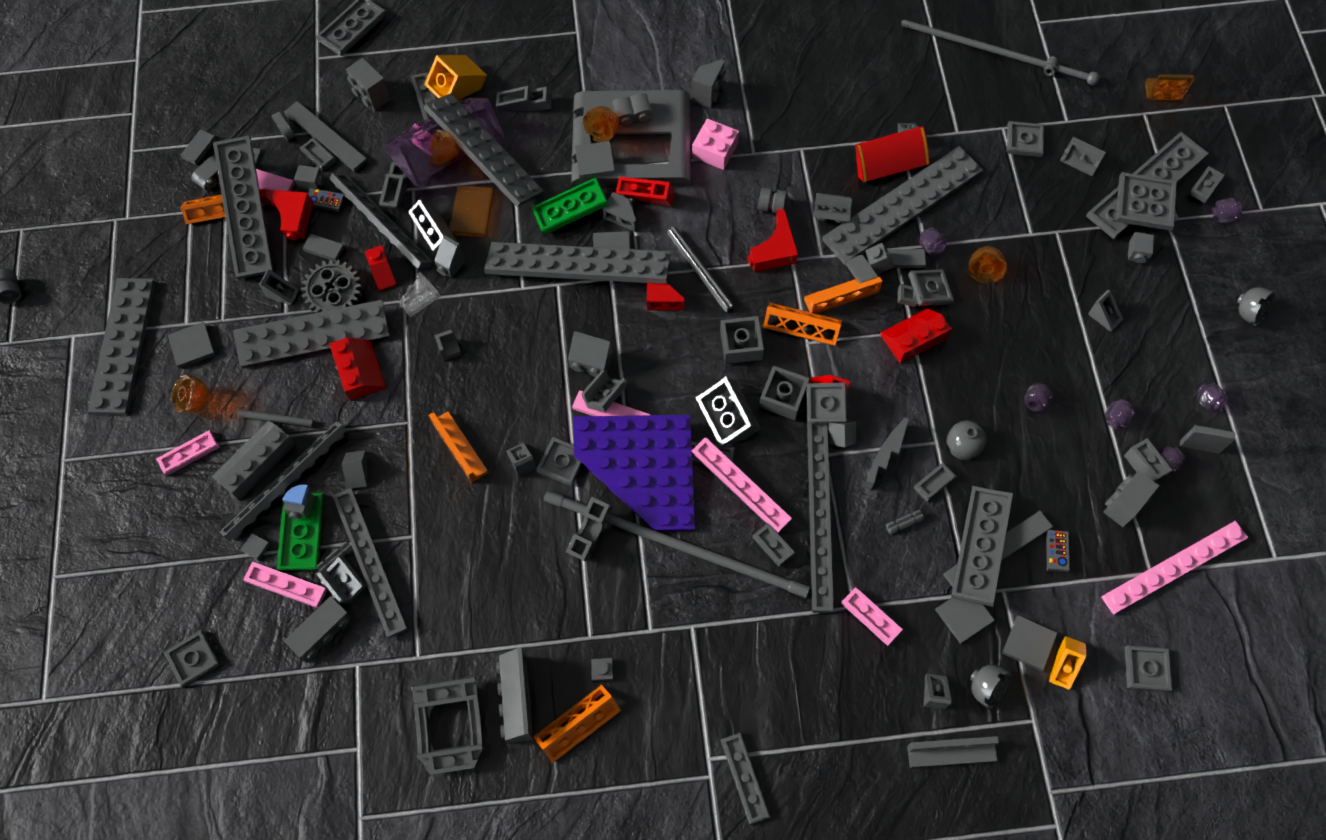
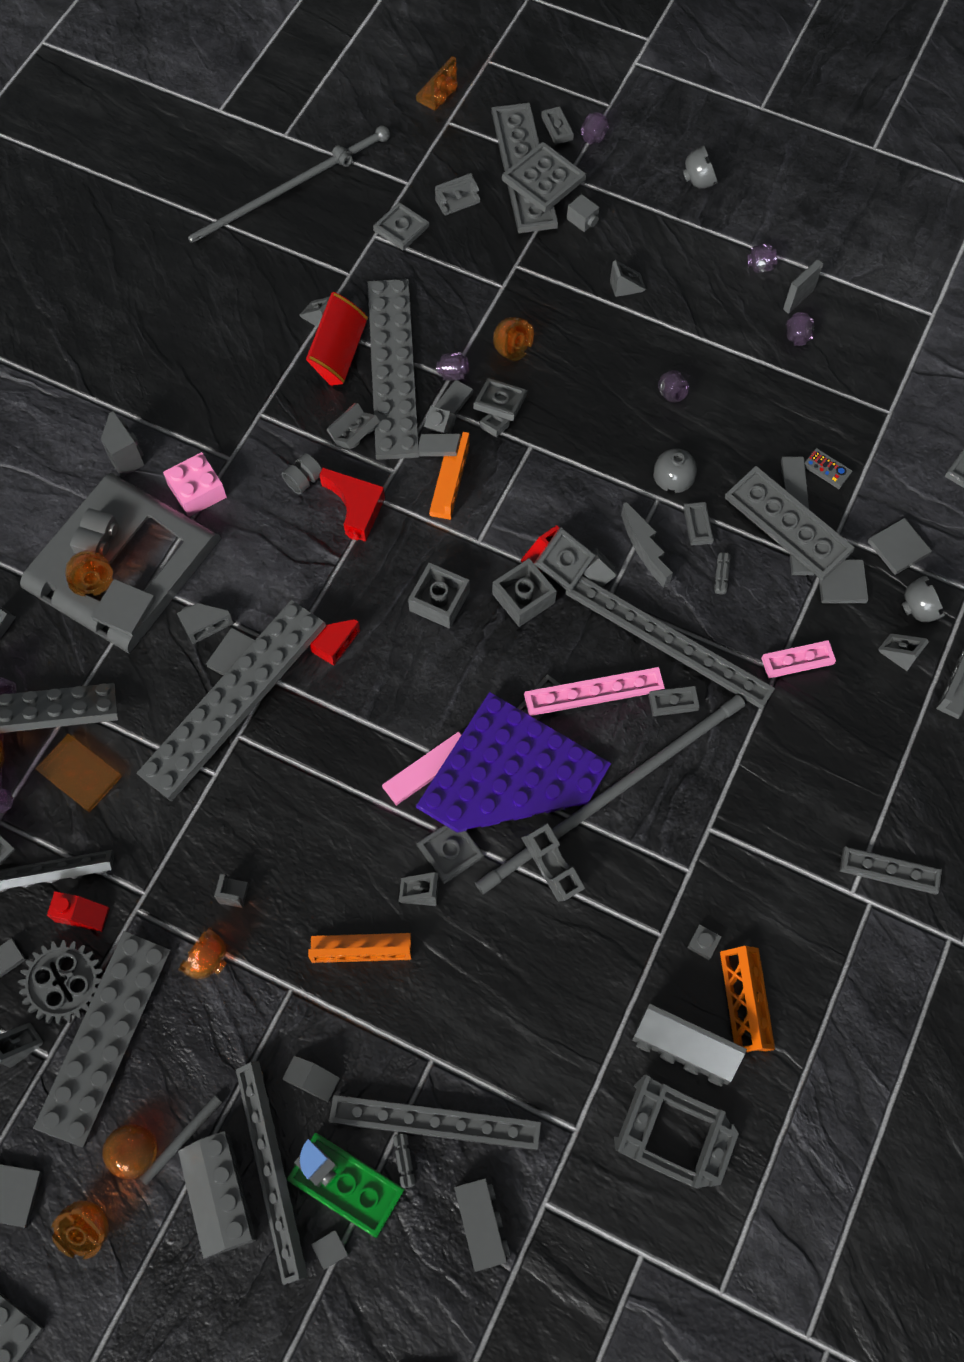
camera: 60 degrees left, 0 degrees up
bright pink tile [156,430,220,476] -> none
bright pink plate [243,562,327,608] -> none
dark grey bracket [317,556,367,603] -> none
red slope [329,337,386,401] -> none
clear wing [399,272,441,317] -> none
dark grey brick [408,199,458,252] -> none
dark grey slope [434,235,465,278] -> none
green tile [531,177,609,235] -> none
dark grey slope [568,331,613,377] -> none
dark grey bracket [581,370,627,412] -> none
red slope [616,177,675,207] -> none
dark grey axle [667,227,733,312] -> none
dark grey slope [696,377,761,447] -> none
orange fence [763,303,842,346] -> none
red slope [880,308,952,363] -> none
light orange slope [1049,636,1086,690] -> none
bright pink plate [1101,521,1248,615] -> none
dark grey brick [1103,471,1159,527] -> none
clear purple head [1105,399,1135,429] -> none
dark grey panel [1124,438,1172,482] -> none
none -> clear orange cylinder [102,1124,158,1179]
none -> clear orange cylinder [178,928,227,980]

